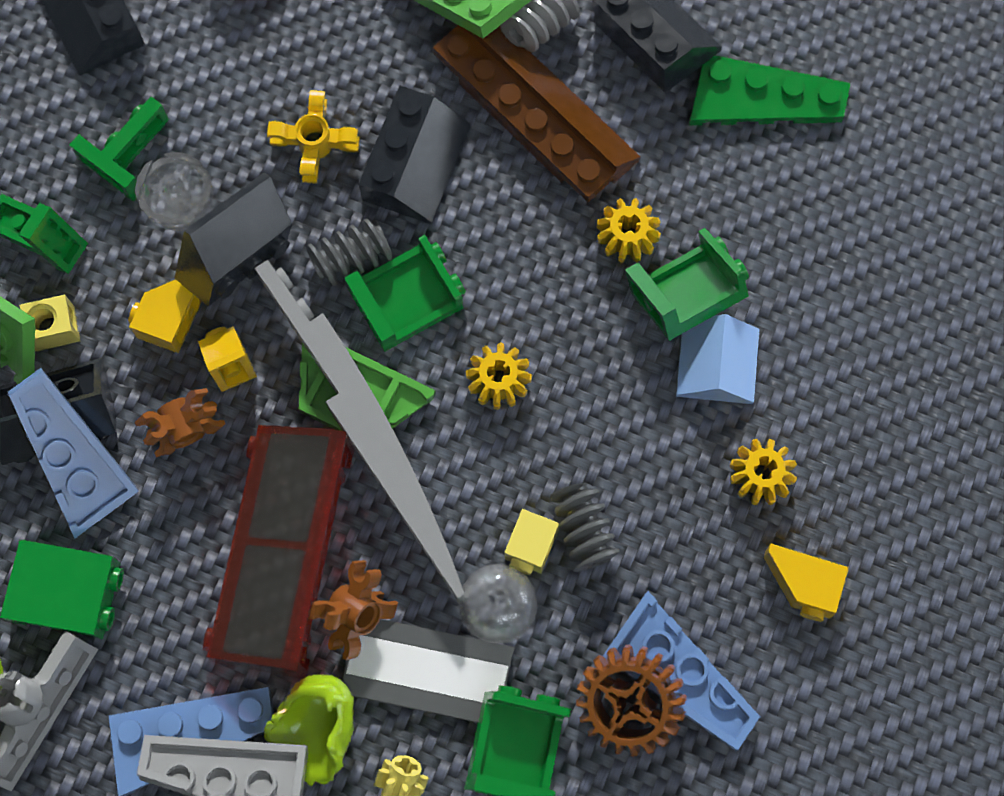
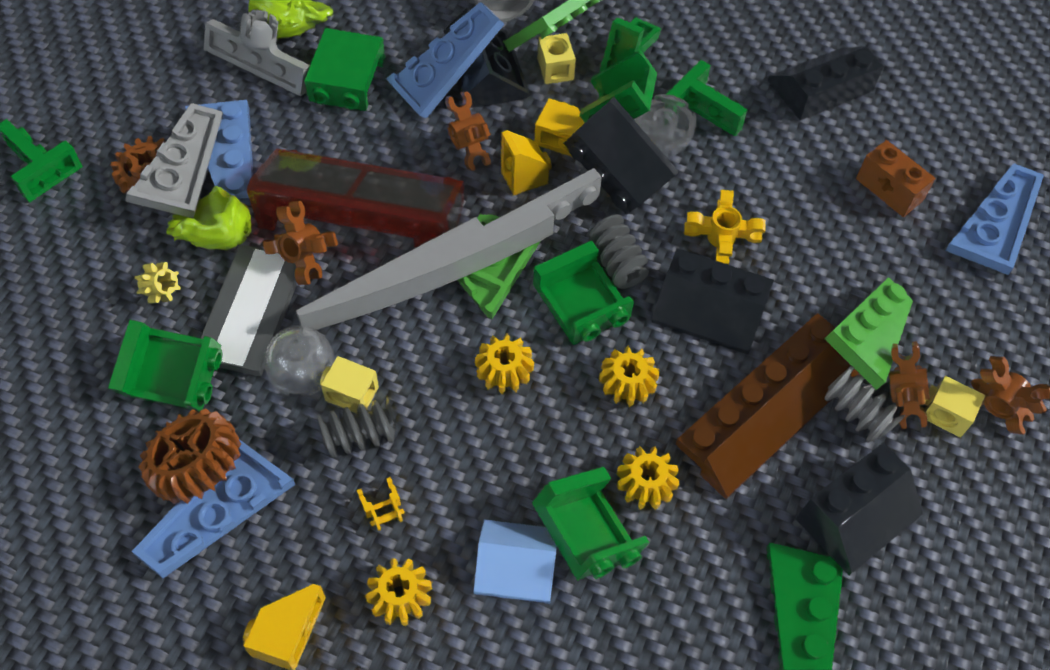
camera: 85 degrees right, 15 degrees down
none -> yellow piece [356,477,405,531]
none -> green panel [579,50,657,123]
none -> yellow gear [599,345,659,407]

